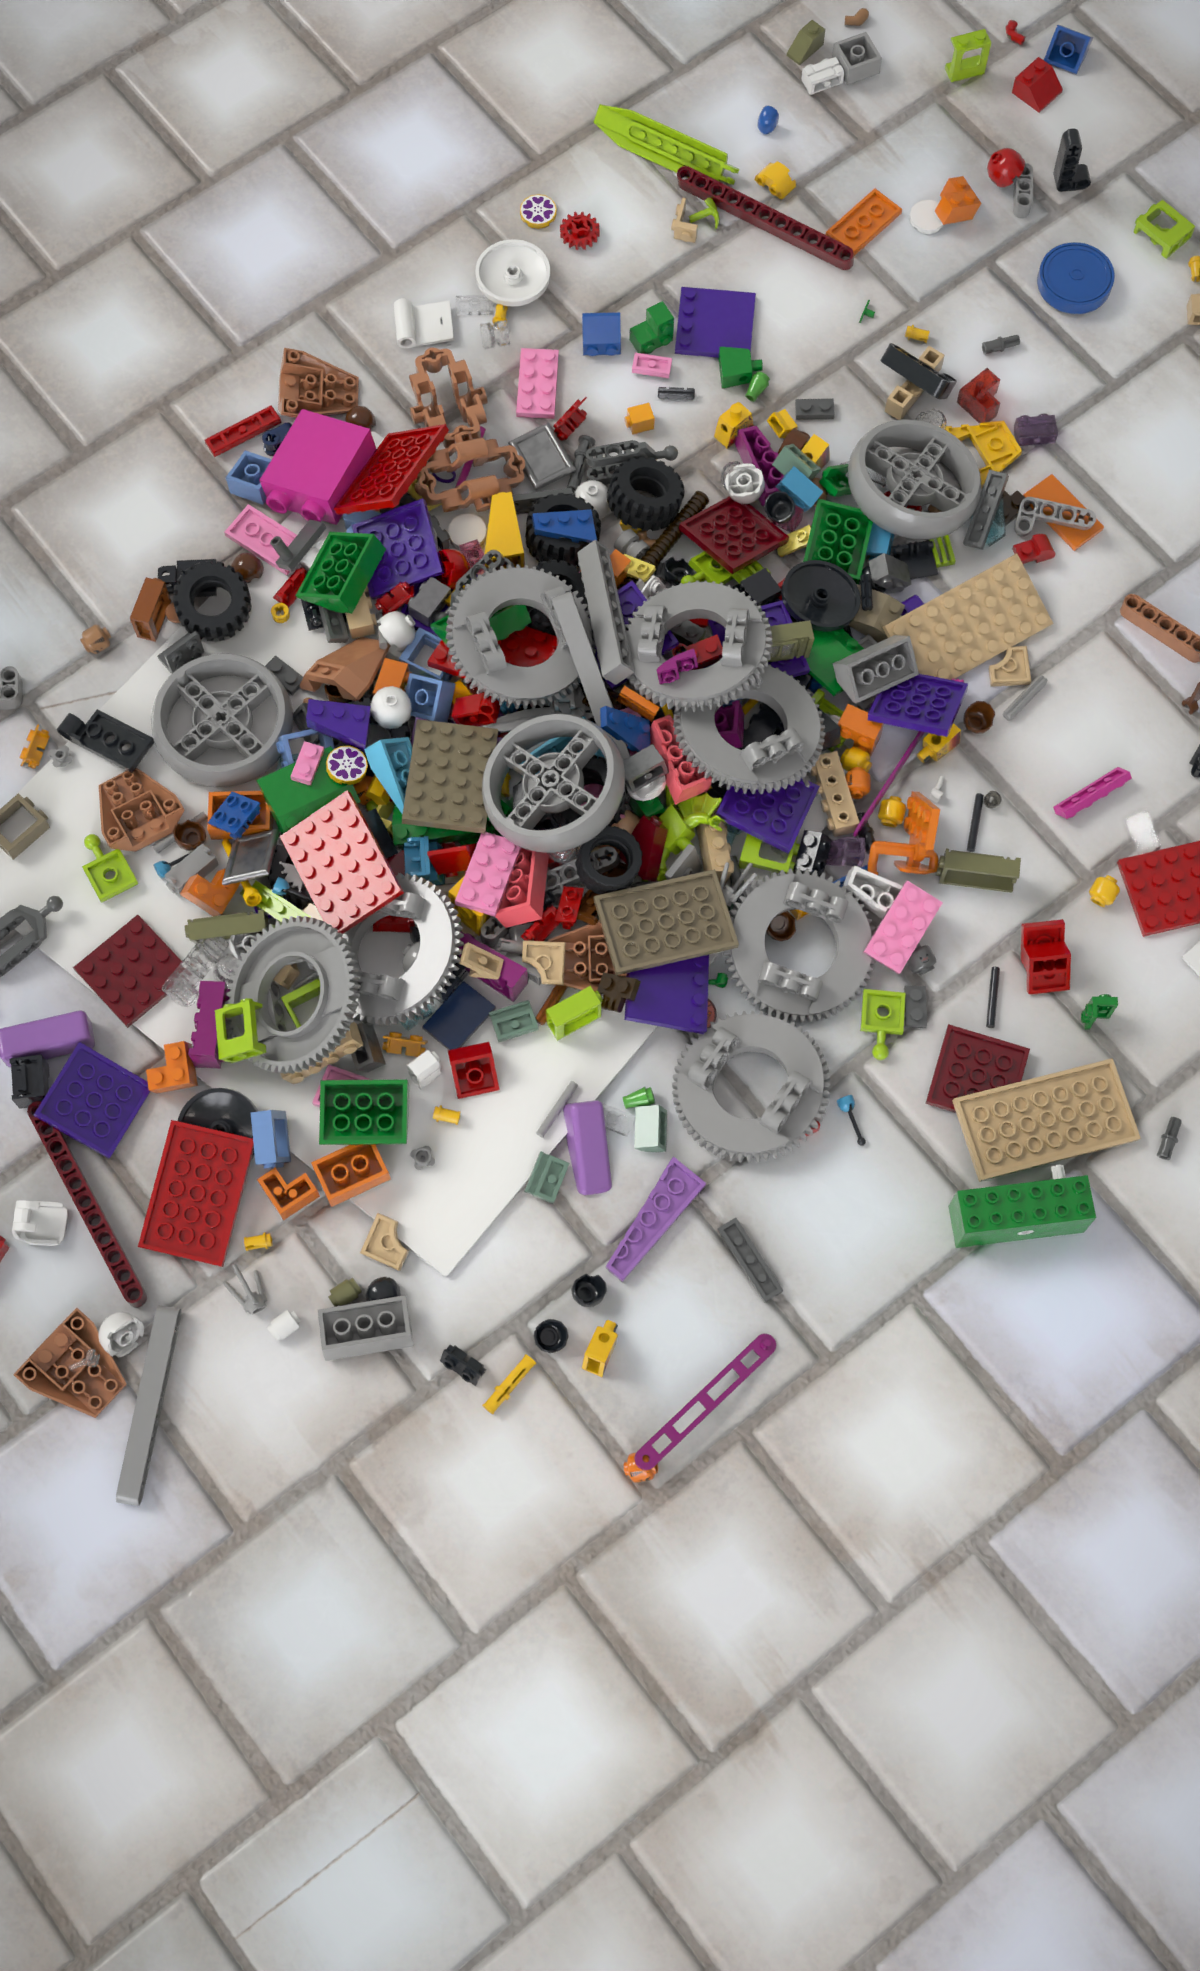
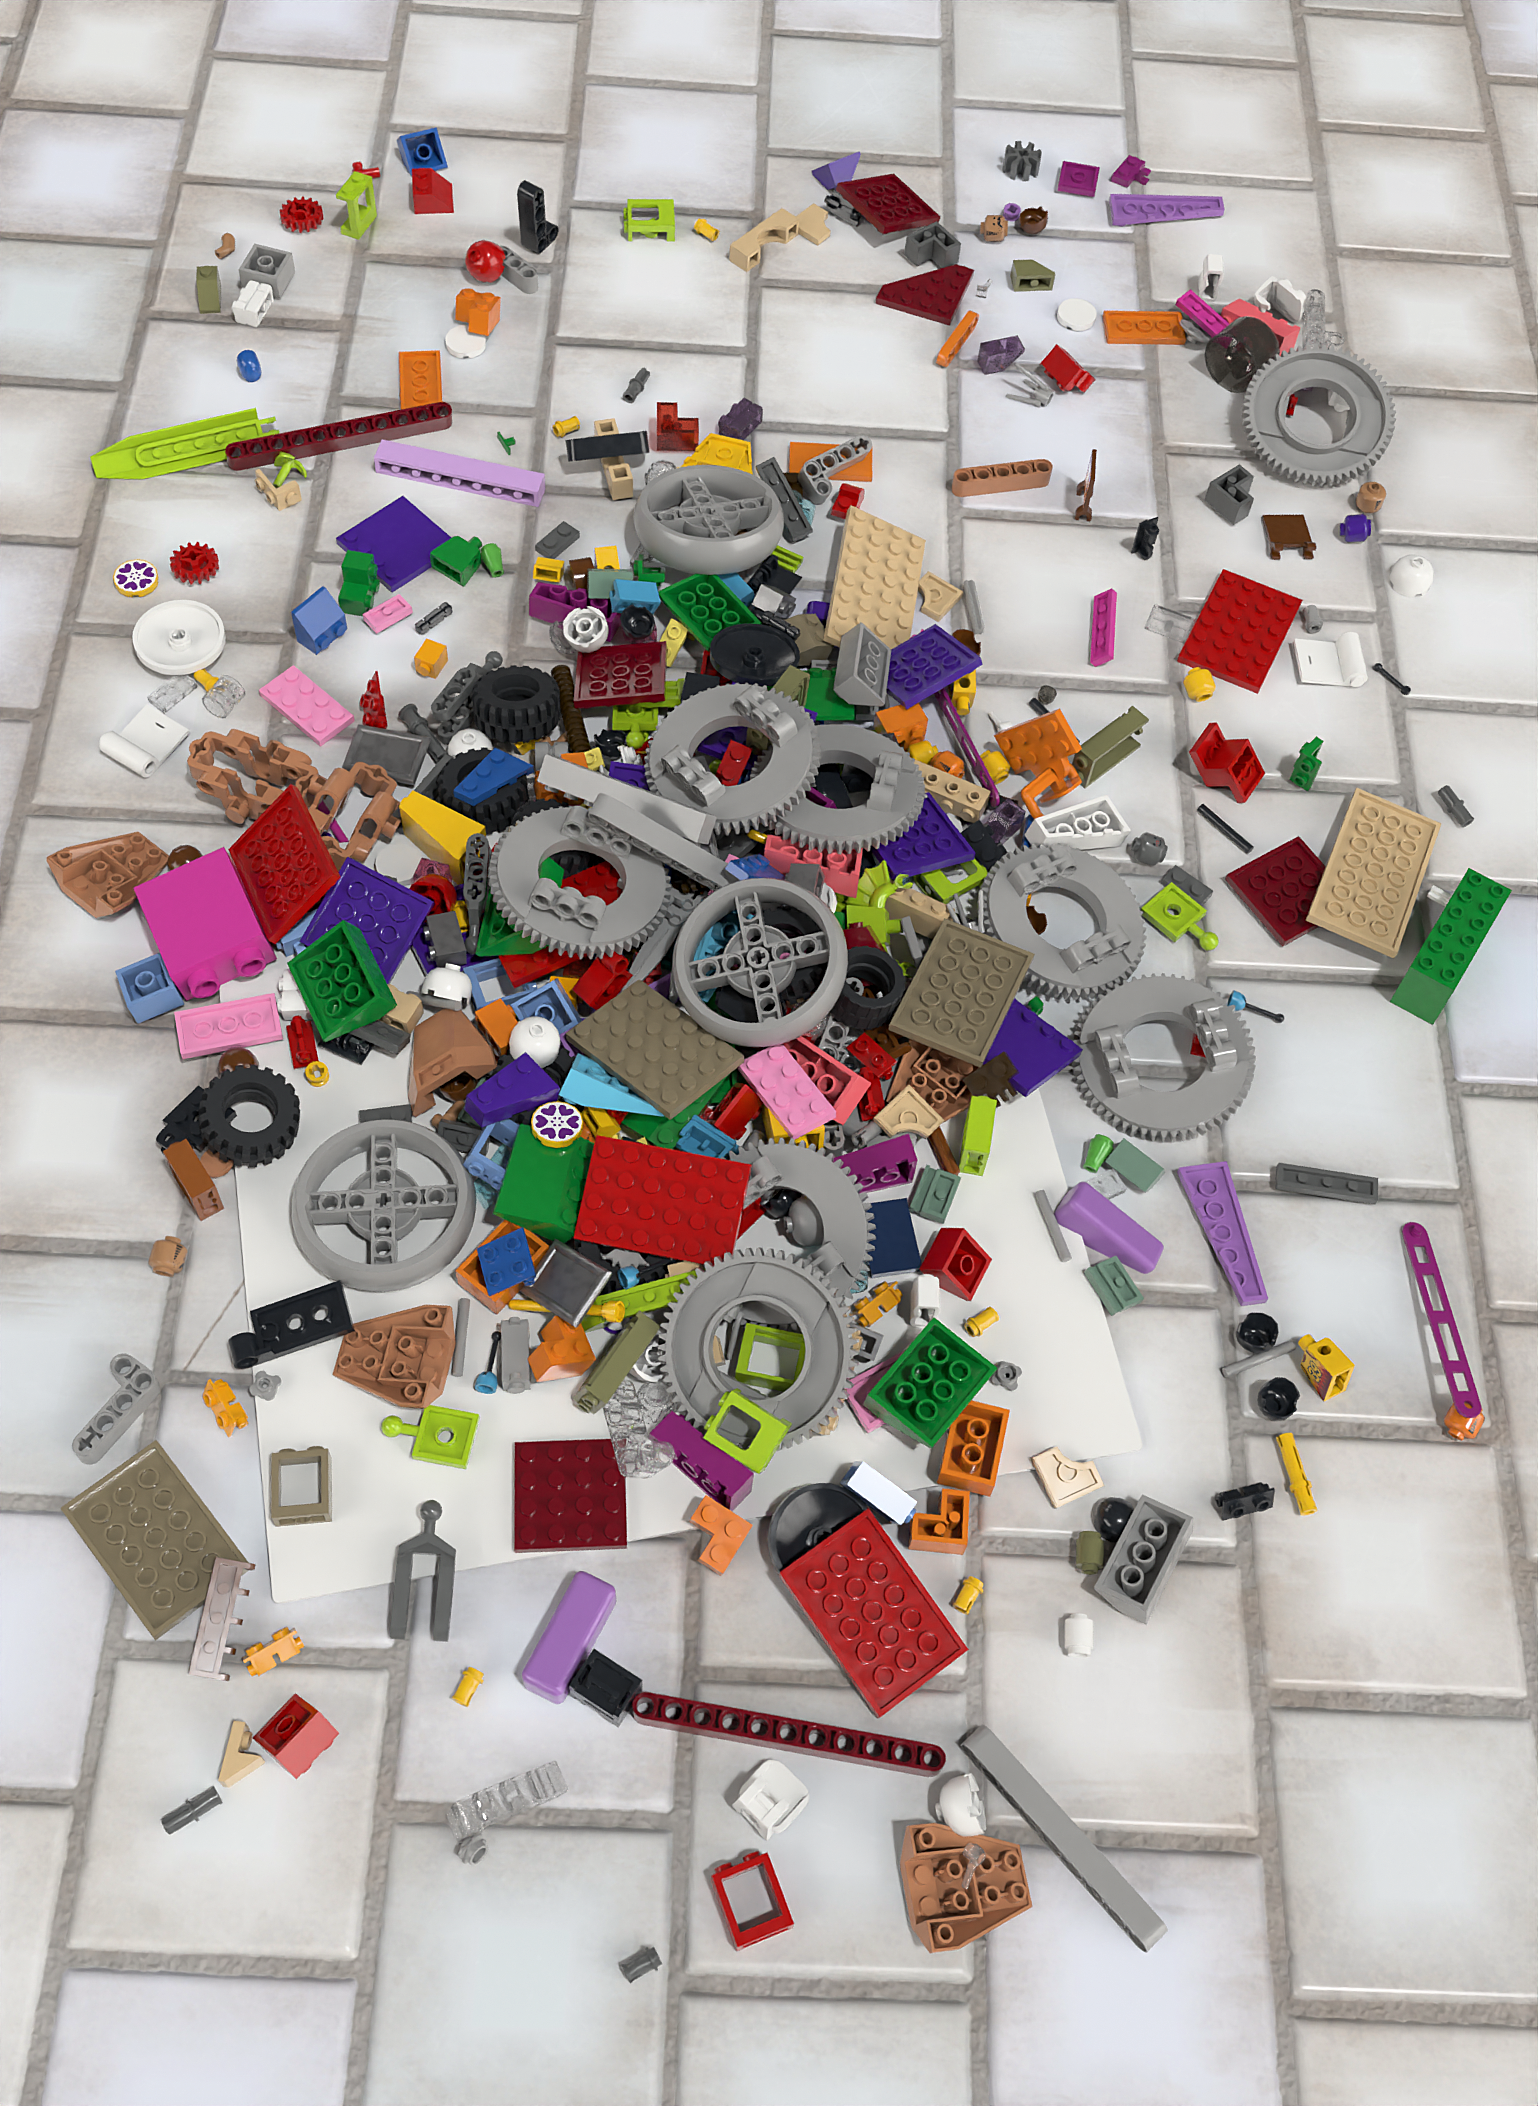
camera: 55 degrees left, 10 degrees down
dark purple plate [33,1042,150,1159] -> none
dark grey bracket [157,631,204,674] -> none
reddish brown hair [173,820,206,851] -> none
red plate [205,405,282,457] -> none
light grey plant [223,1263,267,1314] -> none
dark blue piece [262,422,292,456] -> none
dark grey piece [270,520,326,571] -> none
bright pink plate [291,741,324,786] -> none
red hinge [375,581,414,616] -> none
tan slope [459,942,504,979] -> none
orange plate [617,685,660,722] -> none
magenta slope [656,649,698,684] -> none
yellow torso [714,402,754,449] -> none
yellow cylinder [754,161,796,200] -> none
bright pink plate [863,880,943,974] -> none
blue brick [1037,242,1115,314] -> none
none -> red gear [280,196,324,233]
none -> lavender brick [374,440,545,507]
none -> light grey bar [1222,1340,1296,1378]

